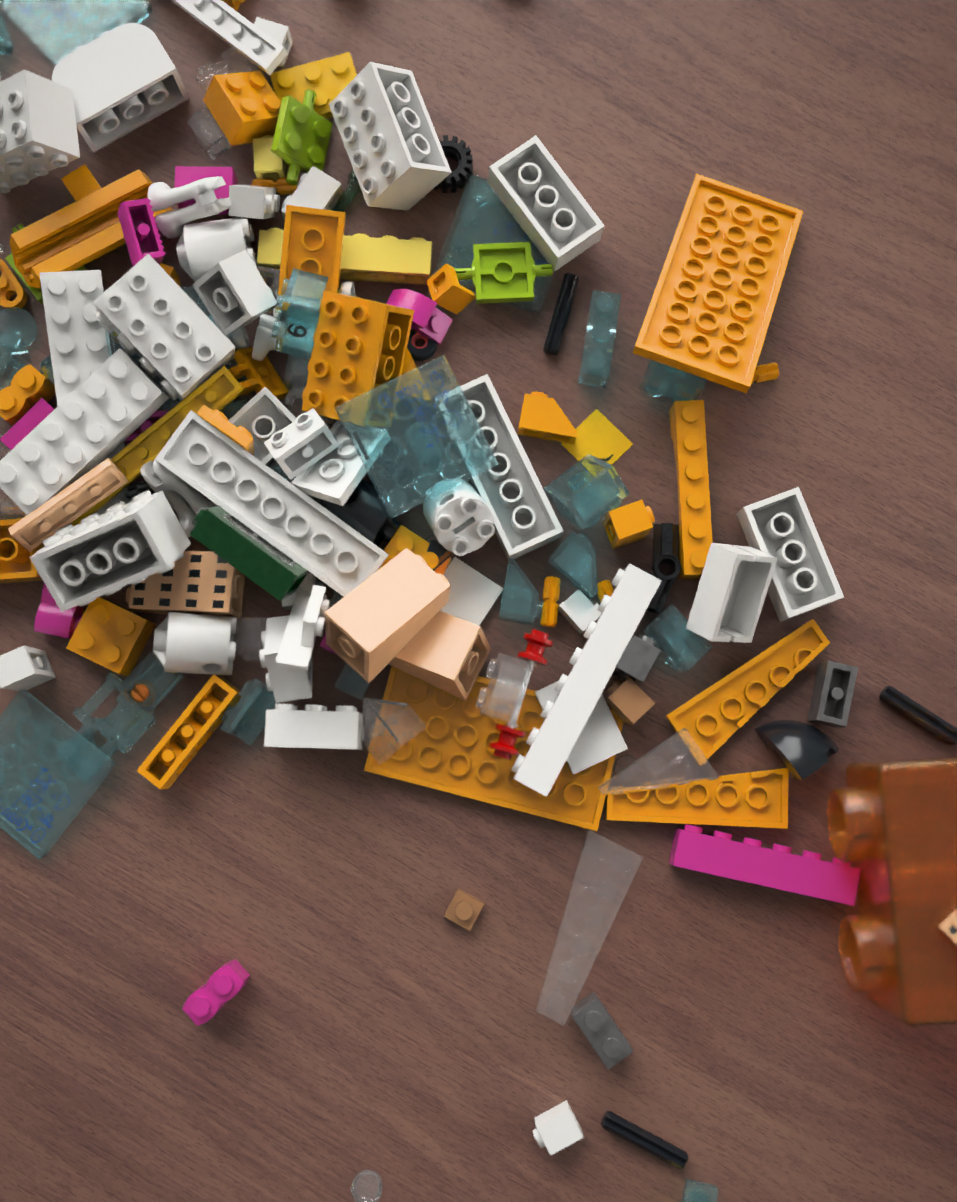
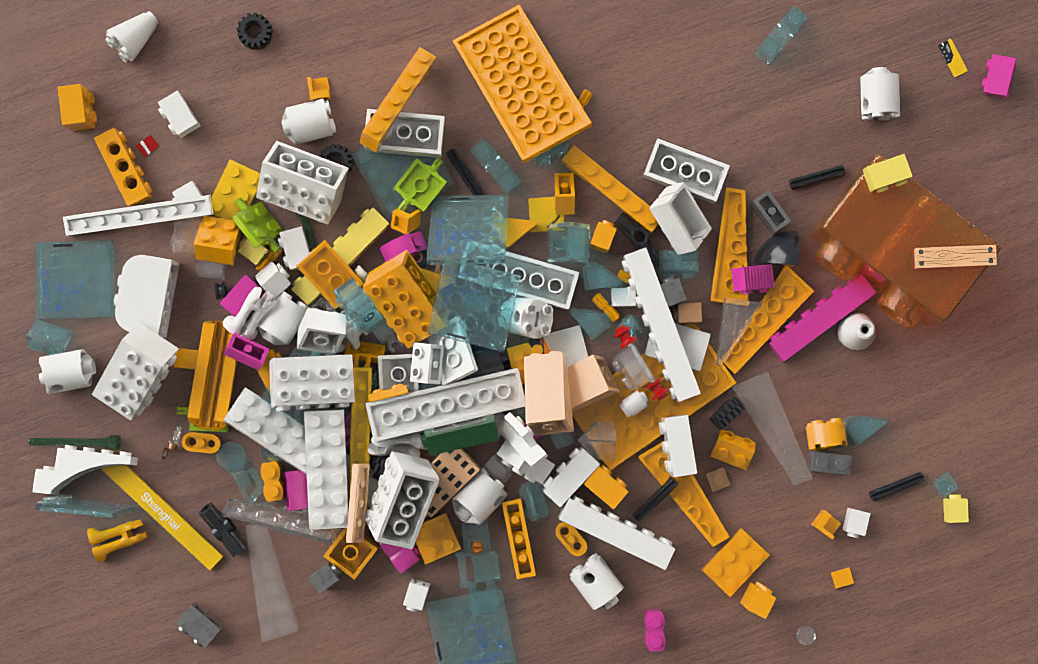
camera: 50 degrees left, 5 degrees up
none -> black bush [214,282,228,300]
none -> white cylinder [281,99,336,145]
none -> light orange panel [307,77,331,102]
none -> light orange arch [360,47,436,152]
none -> clear light blue plate [427,195,509,265]
none -> light orange slope [555,173,575,215]
none -> light orange plate [555,522,587,556]
none -> white brick [558,494,675,570]
none -> white cylinder [570,553,624,610]
none -> light orange brick [583,465,629,510]
none -> clear light blue cone [617,314,643,338]
none -> white brick [619,390,649,418]
none -> black axle [633,477,678,522]
none -> light orange wing [638,440,729,547]
none -> white piece [659,415,697,477]
none -> light orange plate [701,528,769,597]
none -> black tyre [709,395,745,430]
none -> light orange bracket [710,430,756,470]
none -> dark pink brick [731,264,775,295]
none -> light orange brick [740,582,776,619]
none -> light orange brick [806,418,848,451]
none -> light orange panel [811,509,841,540]
none -> light orange piece [831,567,854,589]
none -> white cone [837,312,876,350]
none -> clear light blue slope [842,415,888,446]

